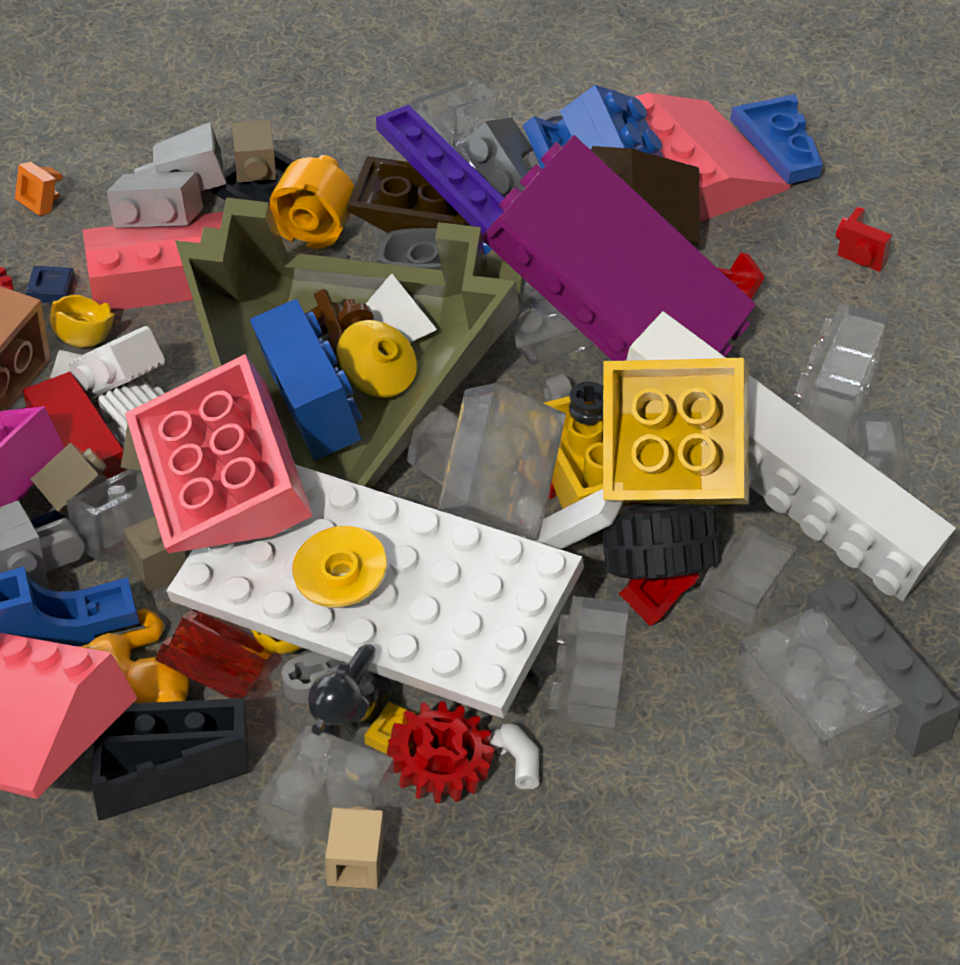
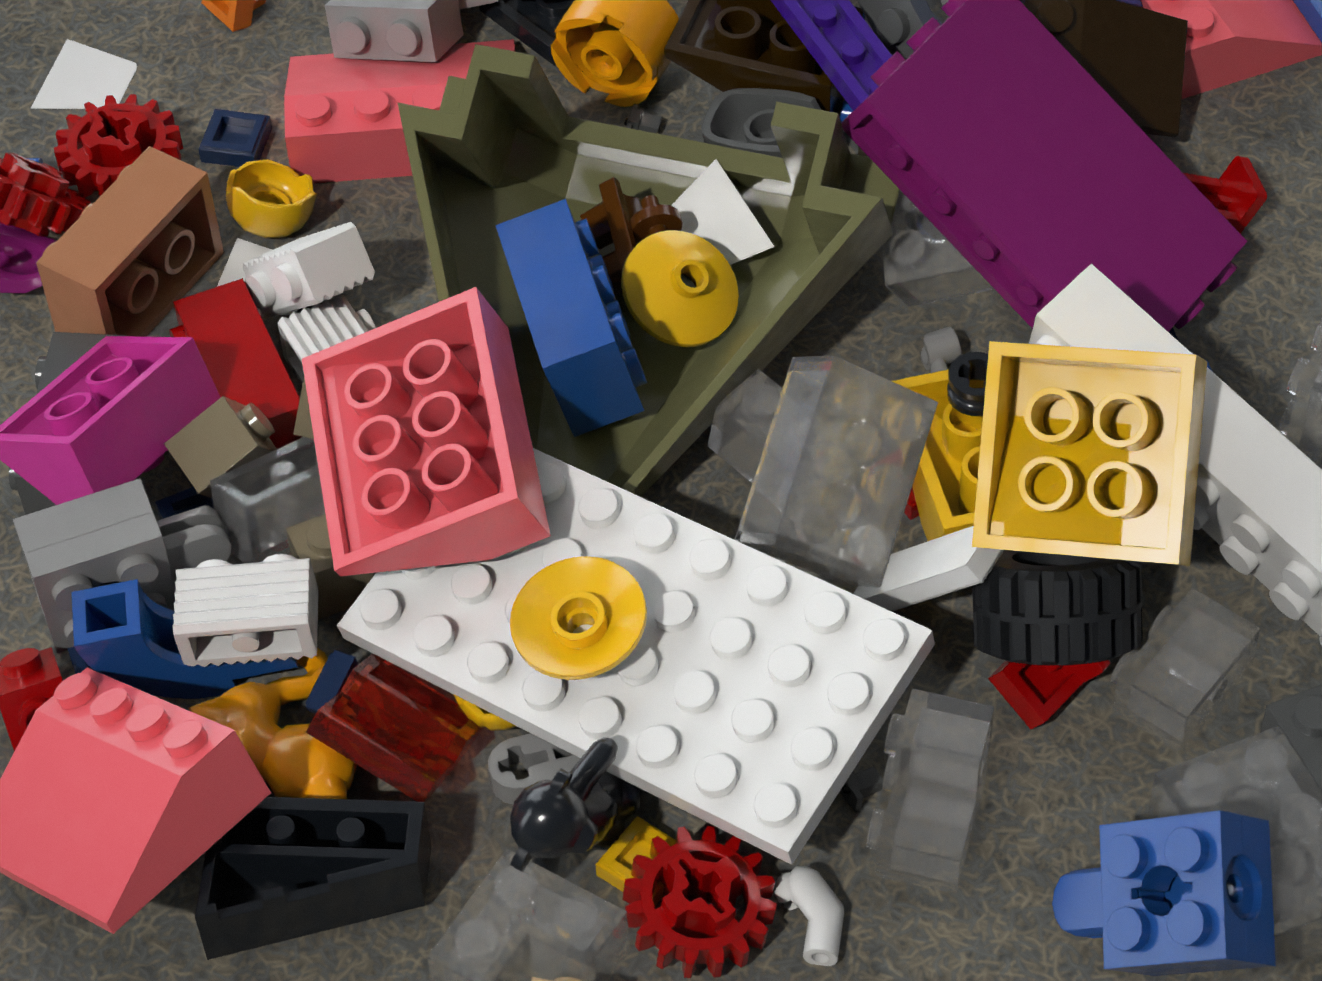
camera: 10 degrees right, 5 degrees up
none -> white brick [172,554,318,667]
none -> dark blue tile [305,650,365,718]
none -> blue brick [1052,810,1276,976]

